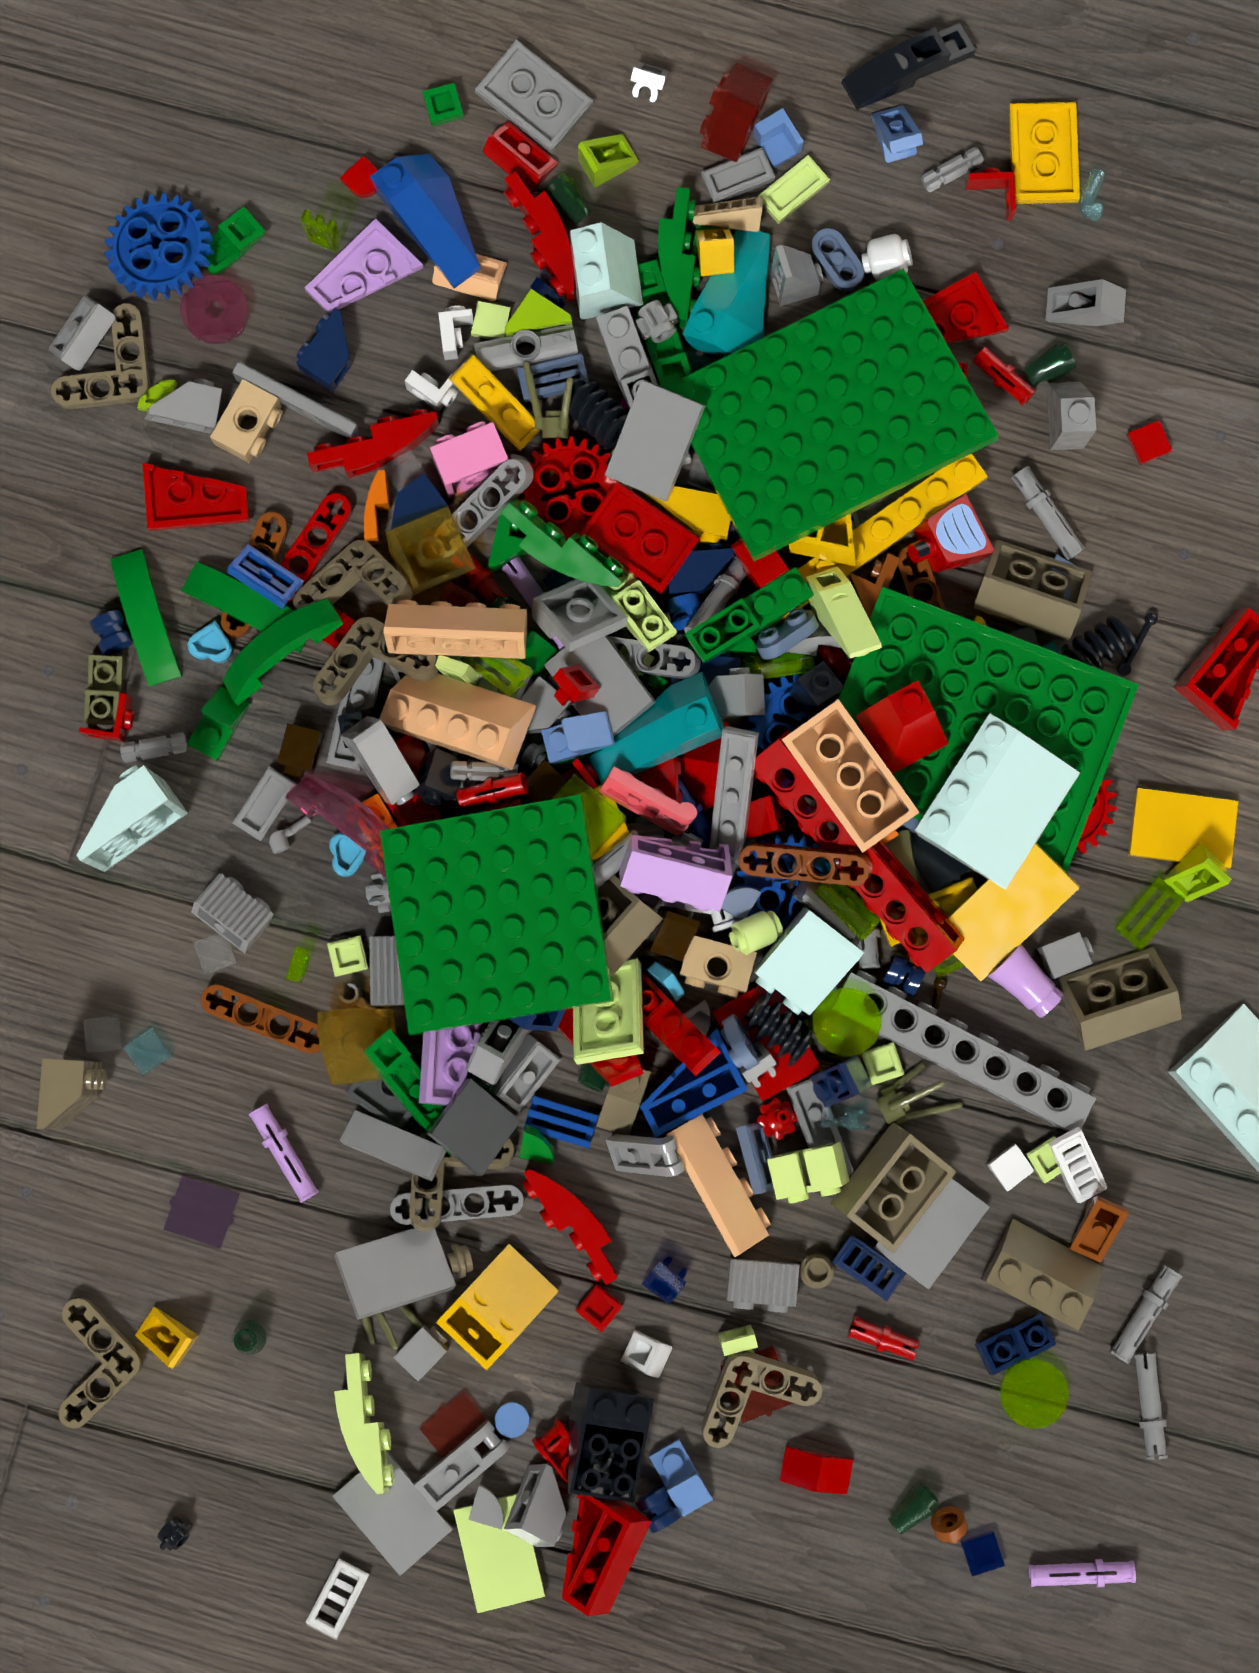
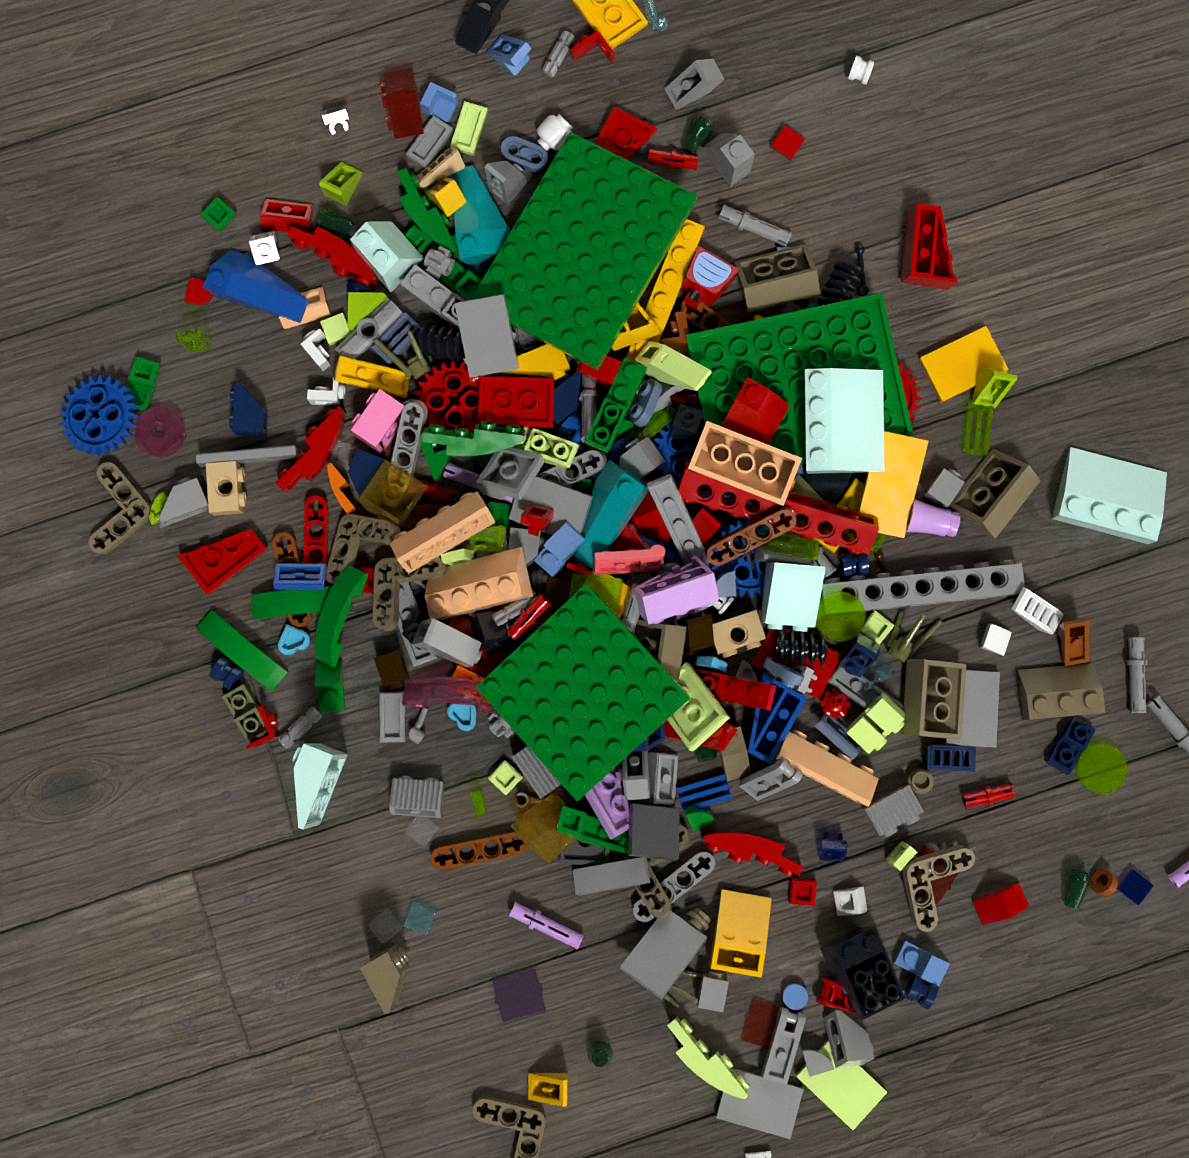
camera: 25 degrees left, 0 degrees up
light grey slope [48,294,116,371] -> none
lavender wing [305,218,423,314] -> none
light grey tile [475,39,594,154] -> none
red wedge [561,1495,652,1616] -> none
yellowish green brick [729,911,783,955] -> none
yellowish green tile [1025,1136,1072,1183] -> none
none -> white bracket [249,230,279,265]

